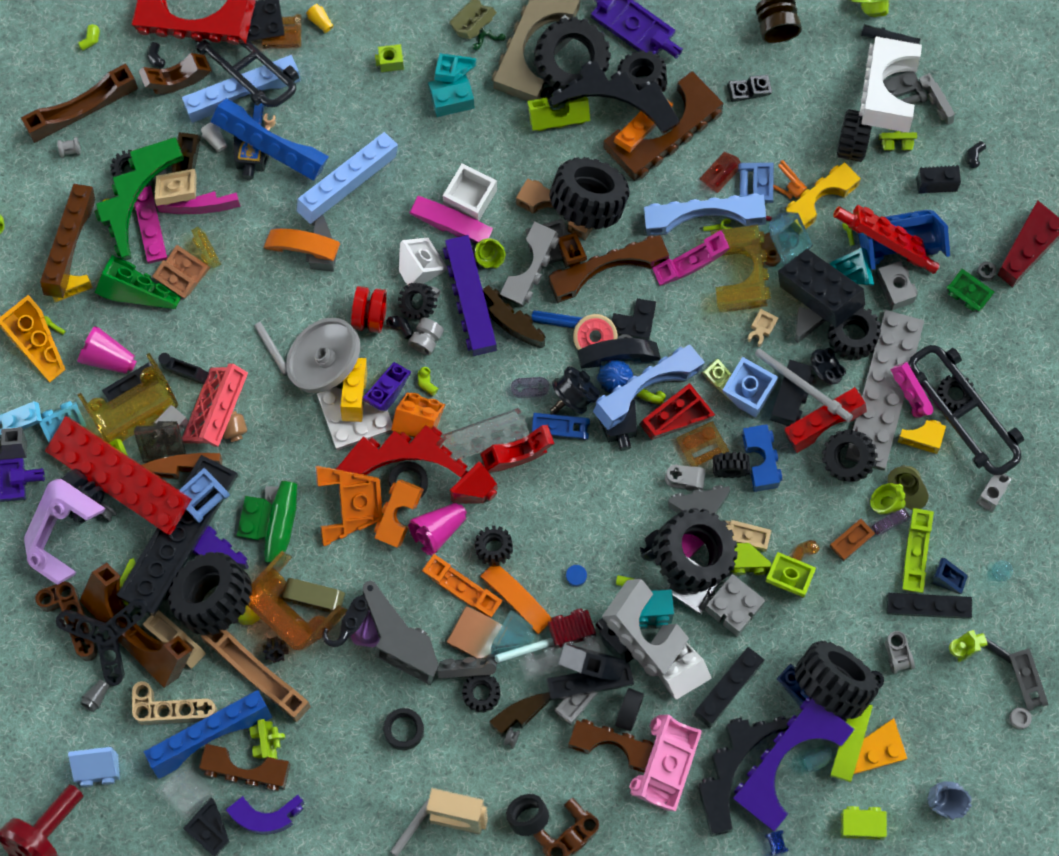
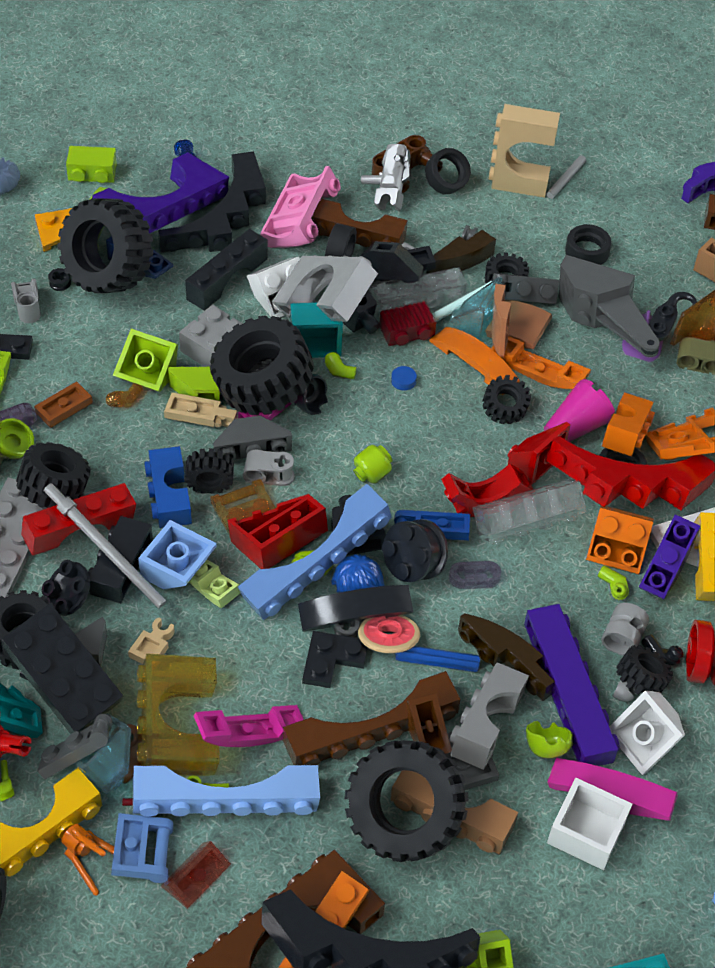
camera: 175 degrees right, 20 degrees down
none -> dark grey plate [37,714,113,779]
none -> lime head [353,445,393,483]
none -> light grey piece [361,144,411,211]
none -> nougat slope [492,284,511,357]

